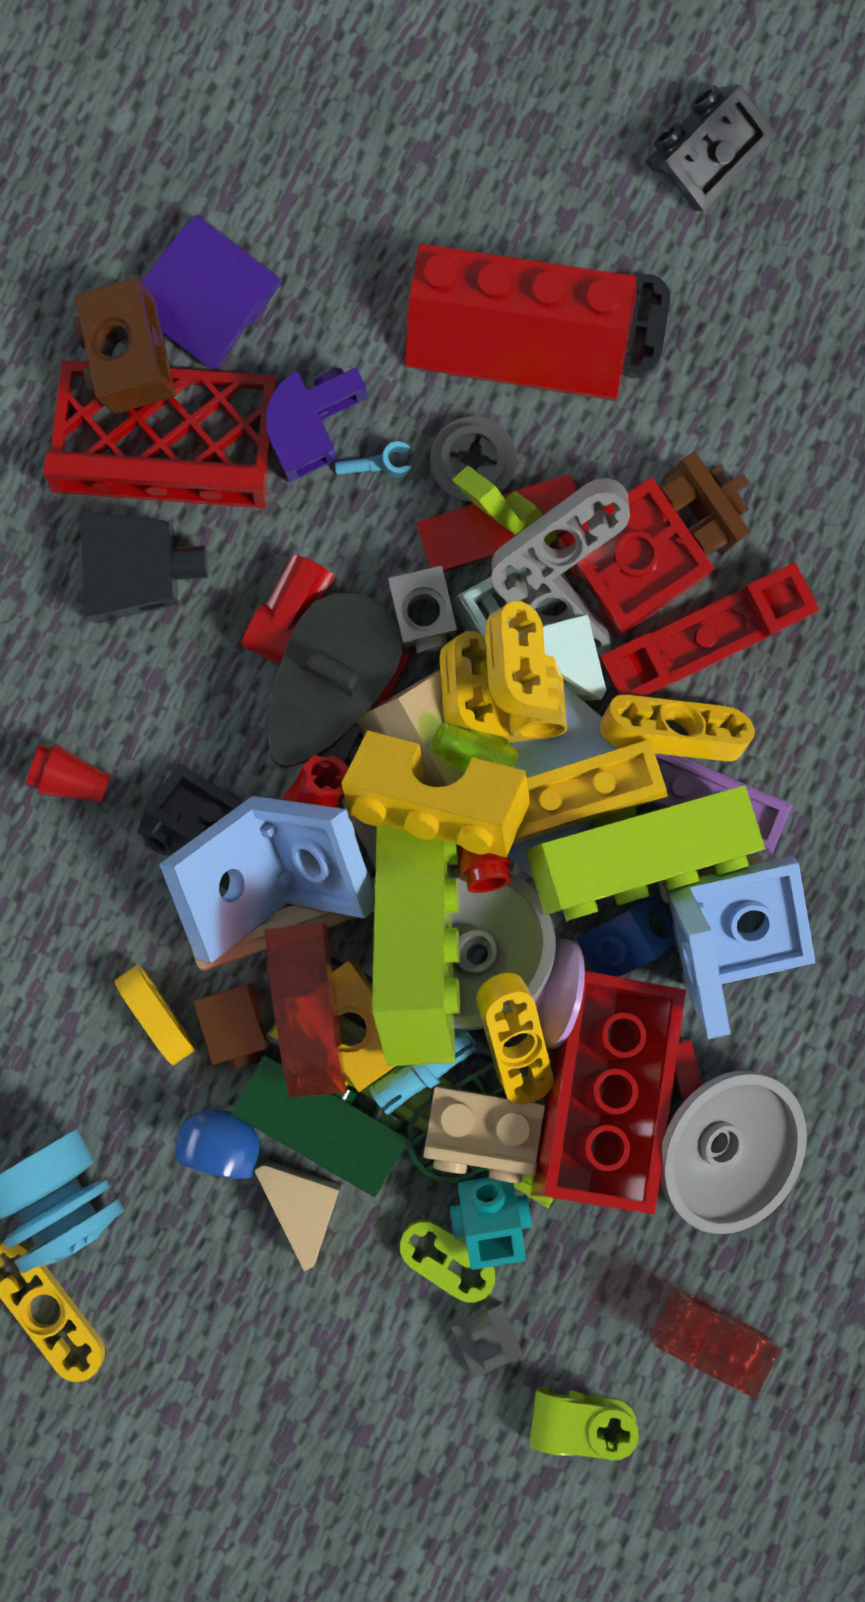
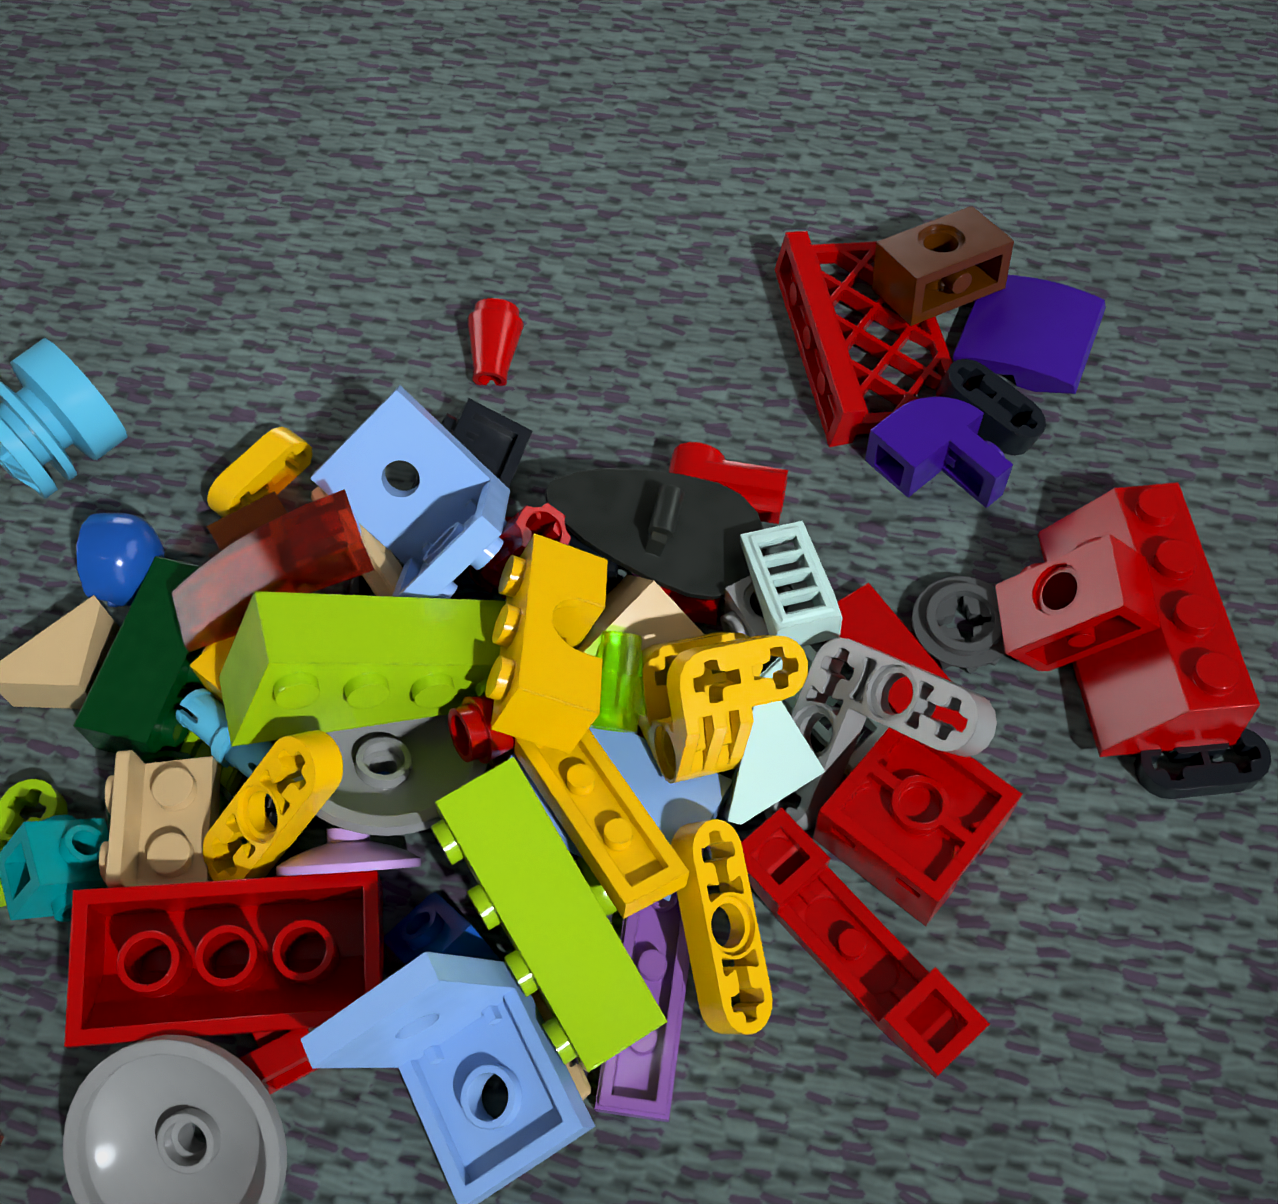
camera: 75 degrees right, 25 degrees down
black torso [80,512,209,623] -> none
medium azure hand [335,441,412,478] -> none
lime slope [452,466,558,546] -> none
reddish brown hips [659,451,751,556] -> none
none -> light aqua slope [740,520,843,646]
none -> black beam [936,359,1046,456]
none -> red brick [995,534,1161,671]

